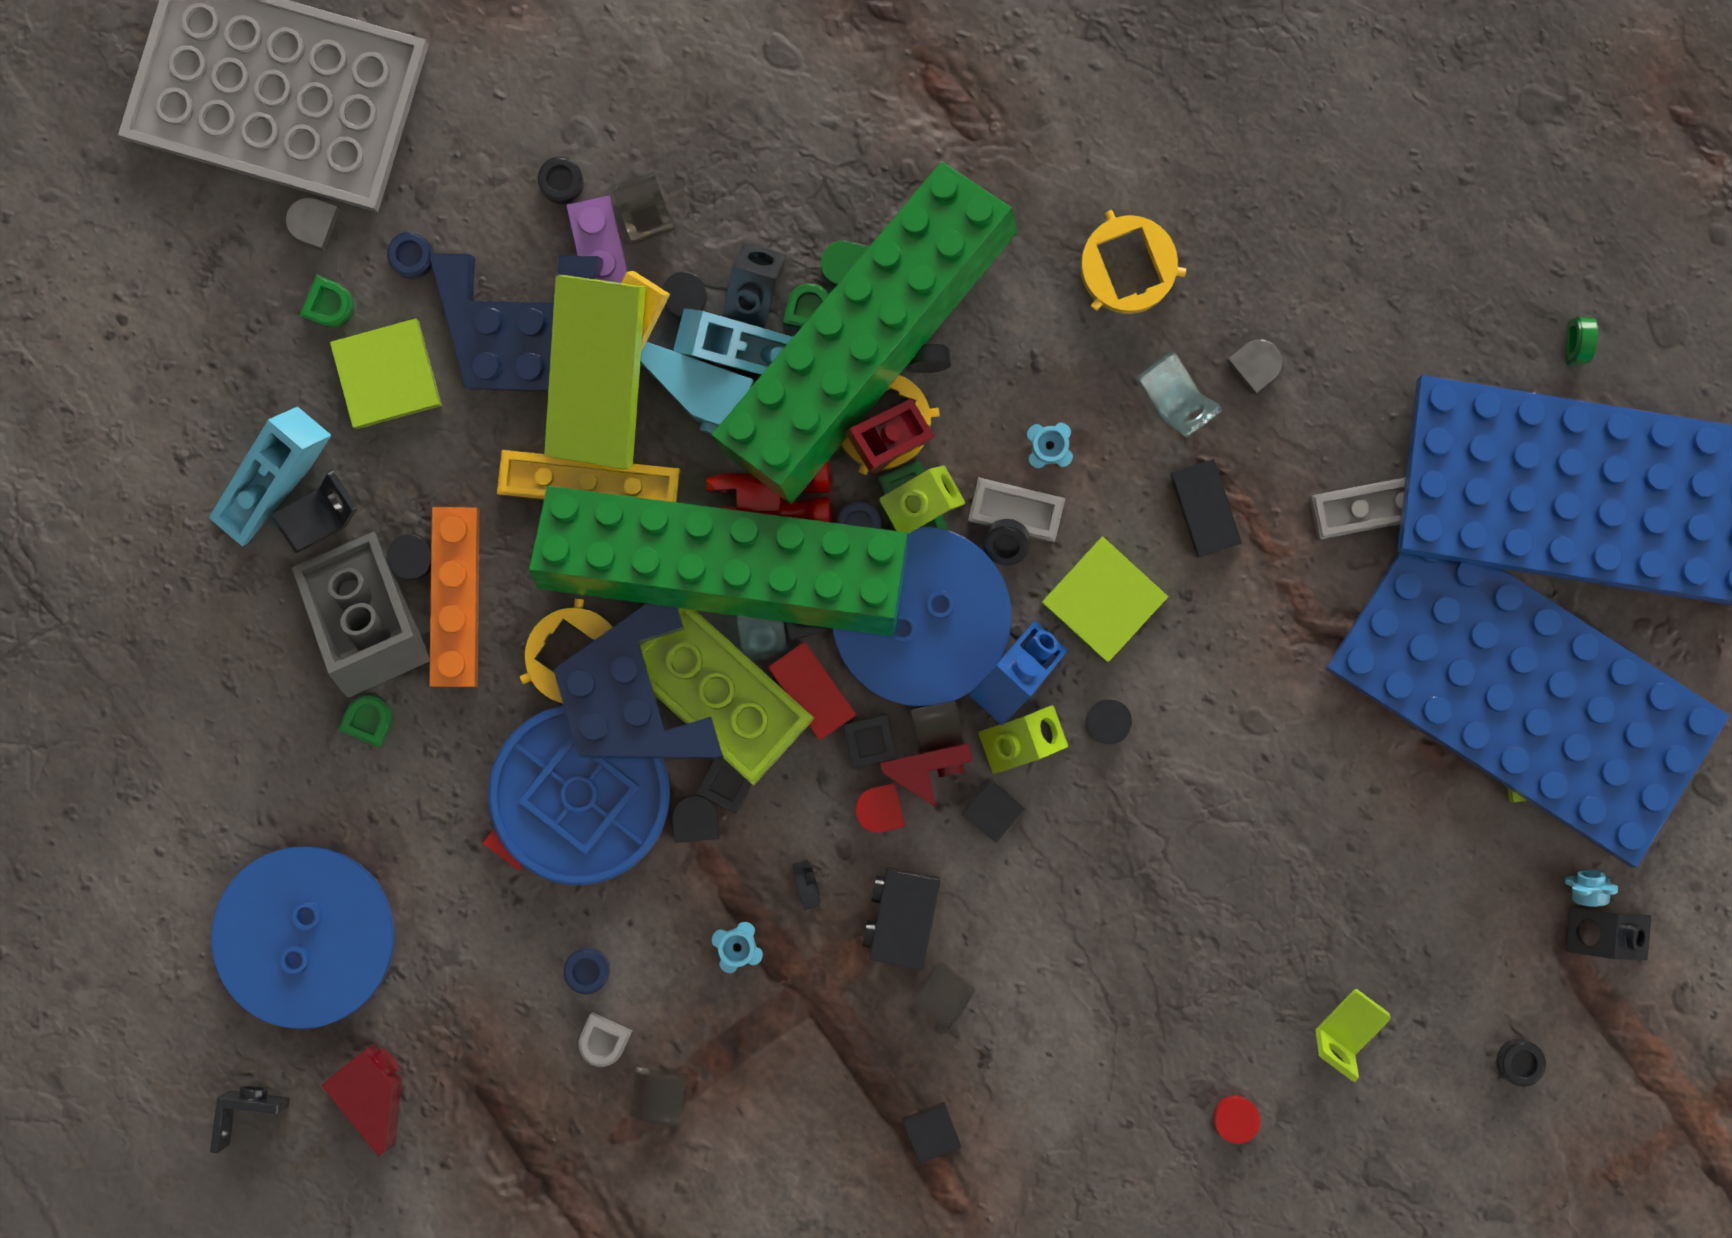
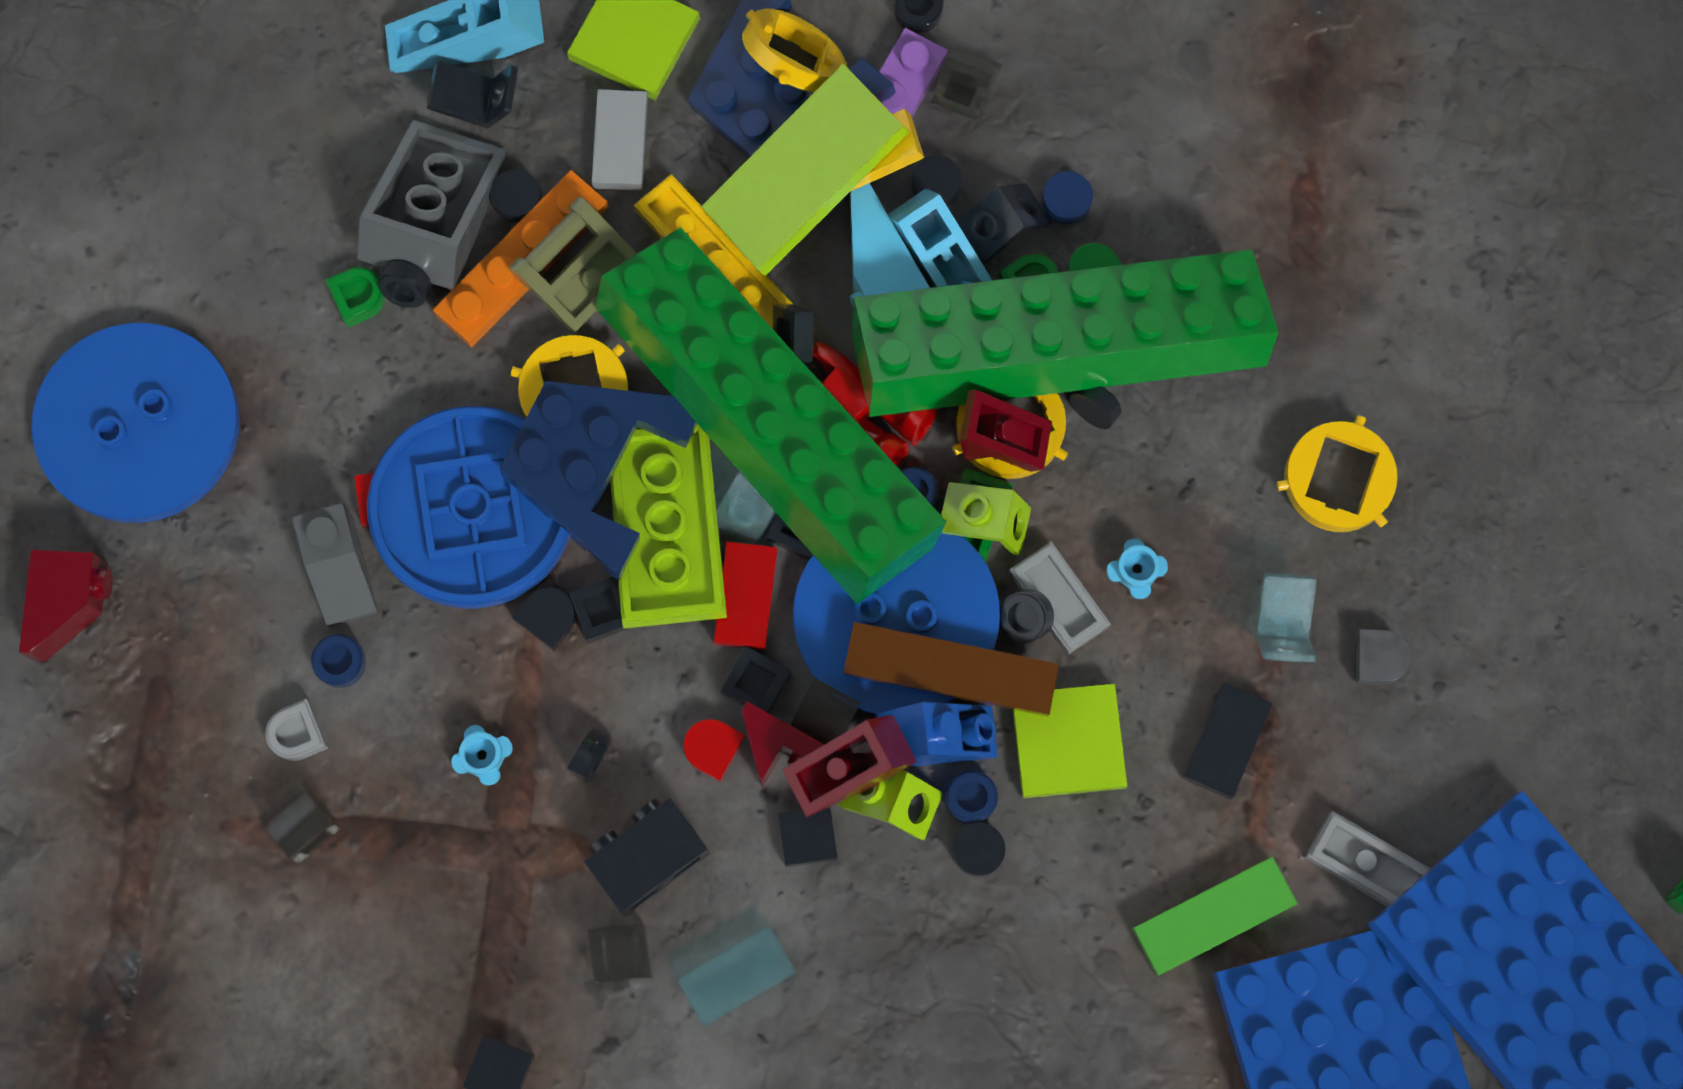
camera: 40 degrees right, 10 degrees down
none -> dark grey slope [292,503,379,627]
none -> black tile [377,260,431,308]
none -> olive plate [508,196,637,332]
none -> light grey tile [592,90,648,191]
none -> clear light blue tile [677,926,796,1027]
none -> yellow piece [742,9,847,92]
none -> black tile [773,304,814,362]
none -> dark red slope [782,715,917,817]
none -> reddish brown tile [843,622,1059,717]
none -> dark blue tile [945,770,998,824]
none -> dark blue tile [1042,171,1093,224]
none -> bright green tile [1131,857,1298,977]

